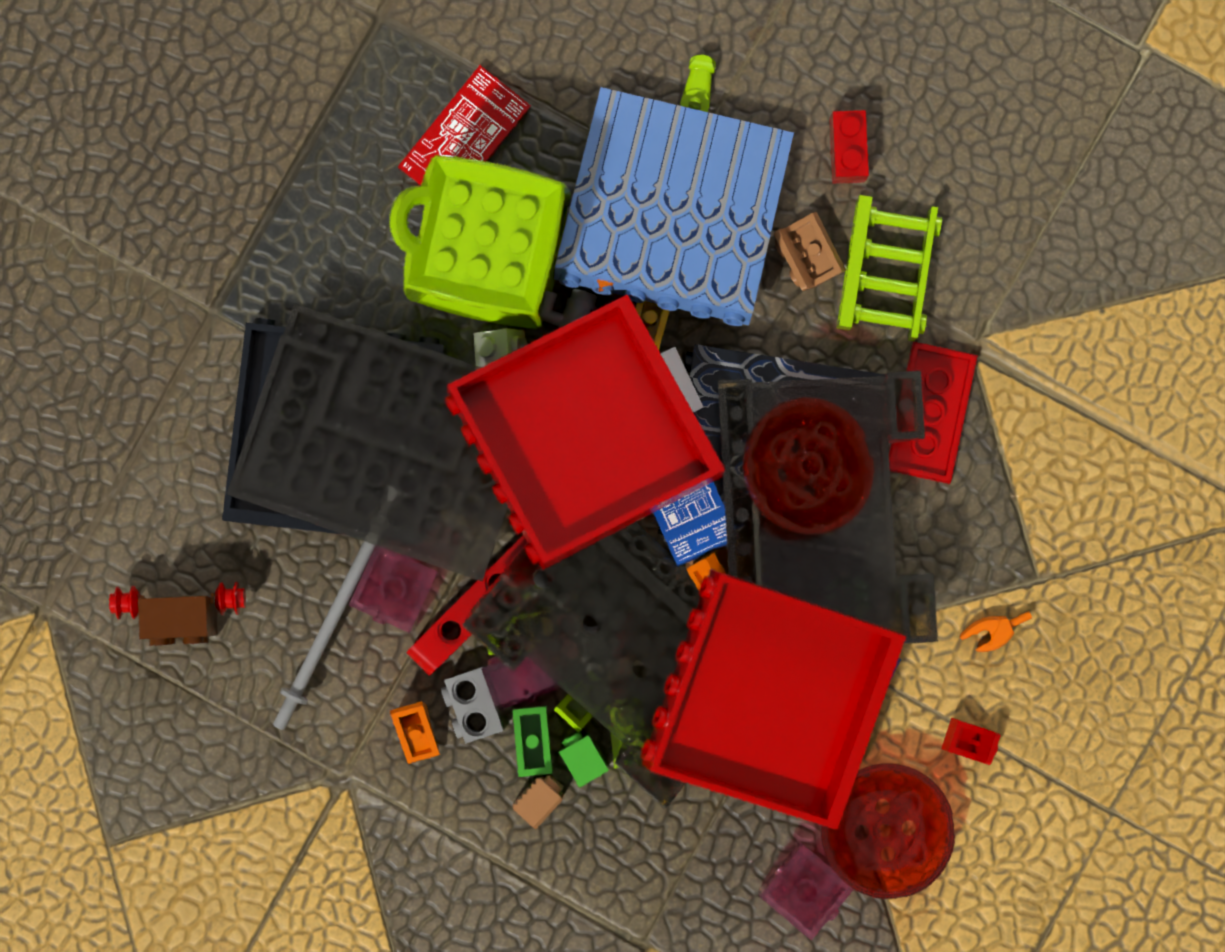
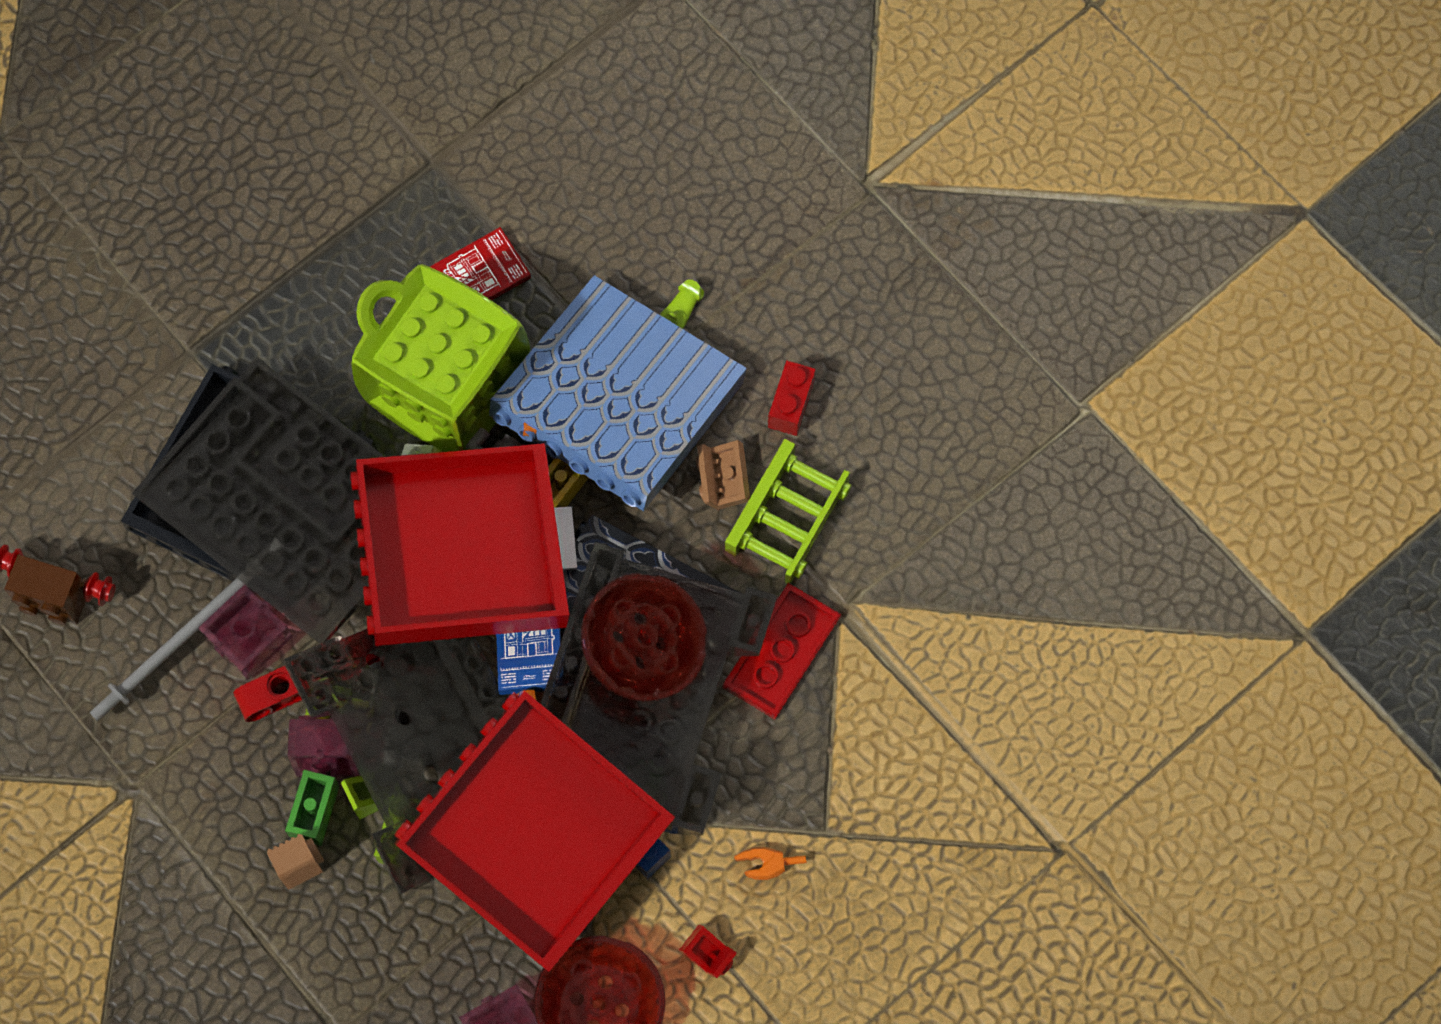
camera: 20 degrees right, 15 degrees down
orange slope [390,701,440,764] -> none
light grey brick [441,667,505,744] -> none
bright green brick [559,731,609,788] -> none

